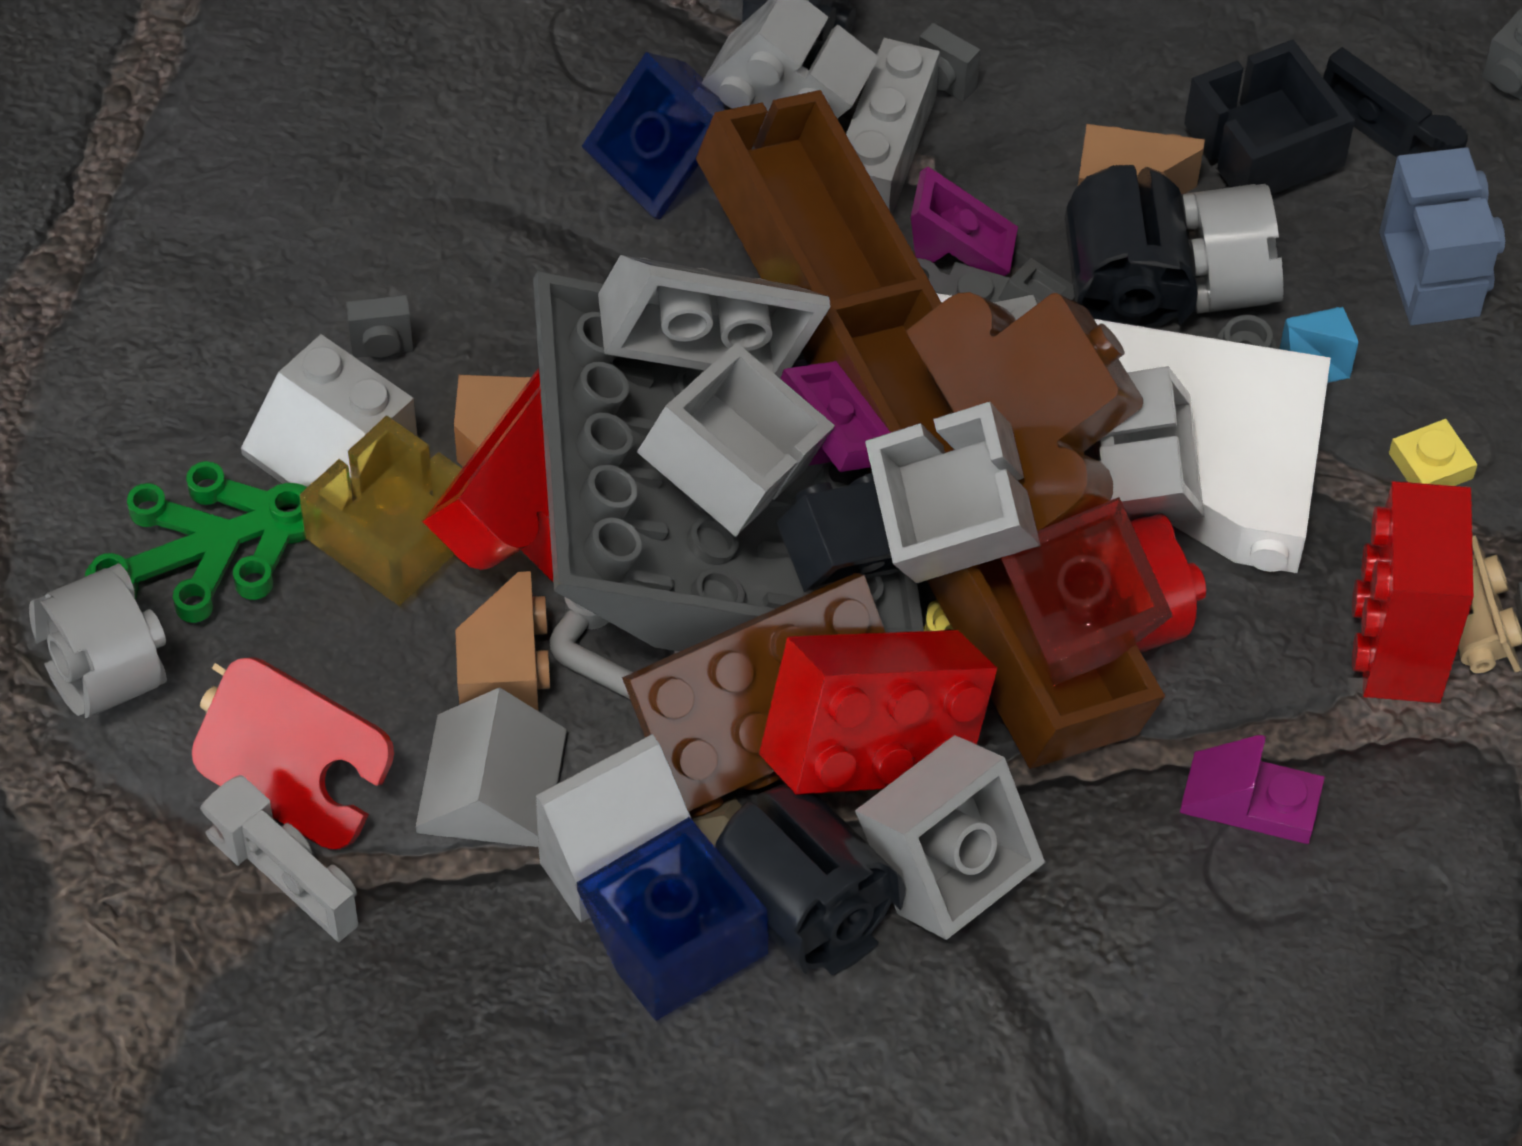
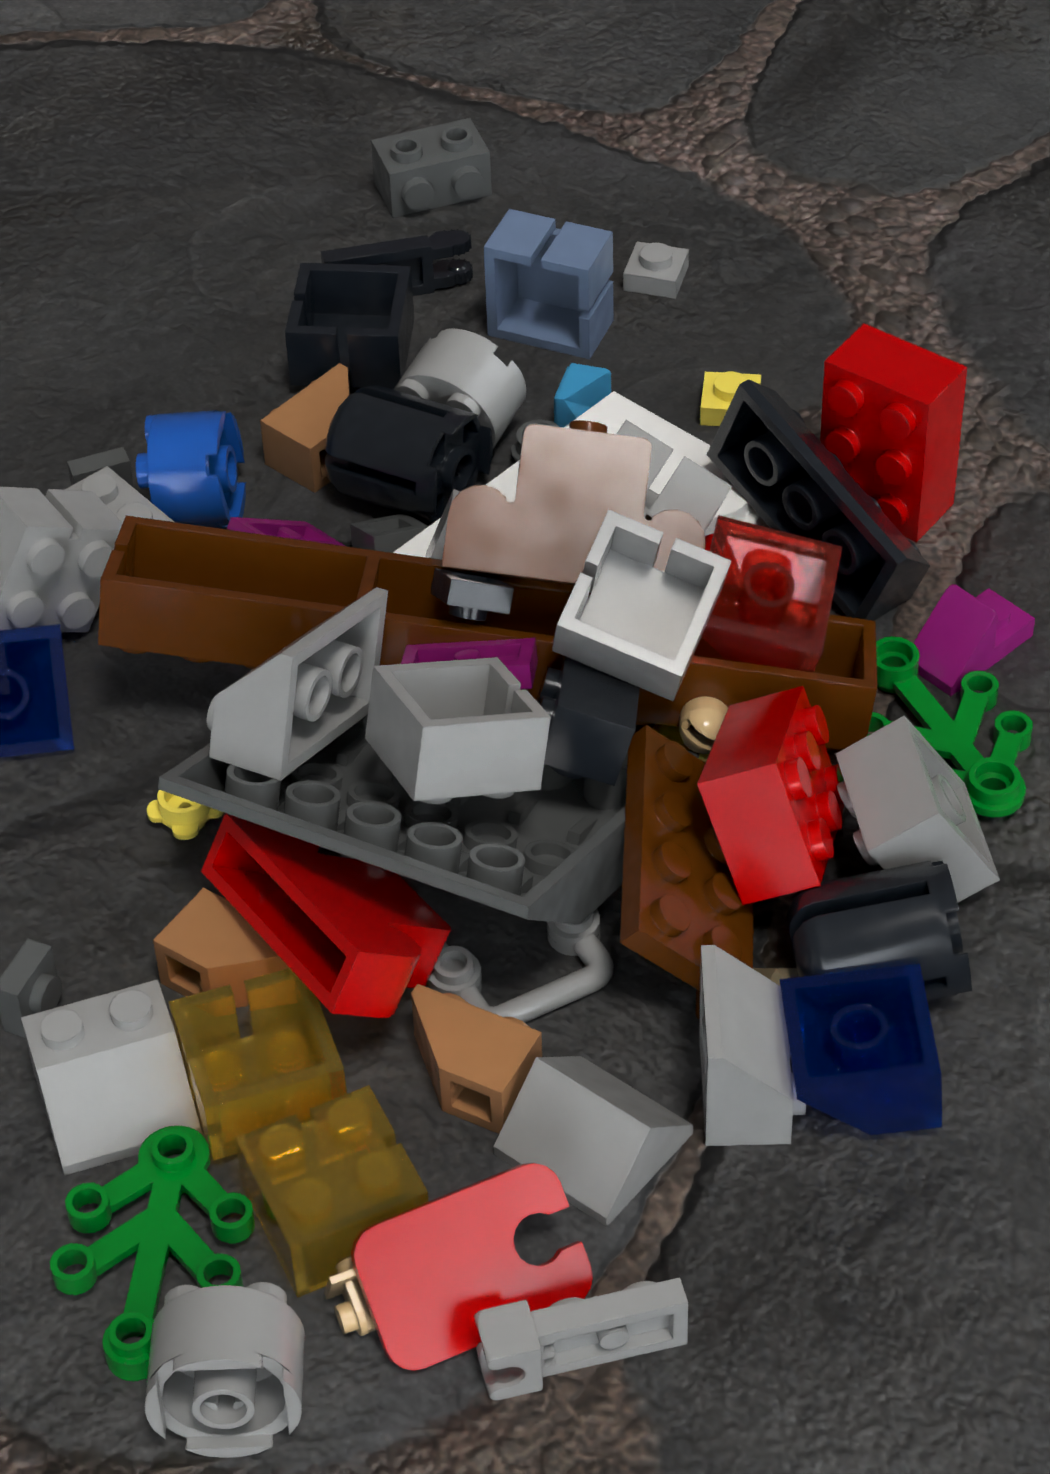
camera: 55 degrees left, 10 degrees down
none -> blue brick [136,410,246,528]
none -> clear yellow piece [235,1085,429,1298]
none -> plate [430,568,514,621]
none -> tan hinge [679,696,728,755]
none -> black slope [706,379,930,621]
none -> green plant [867,636,1033,817]

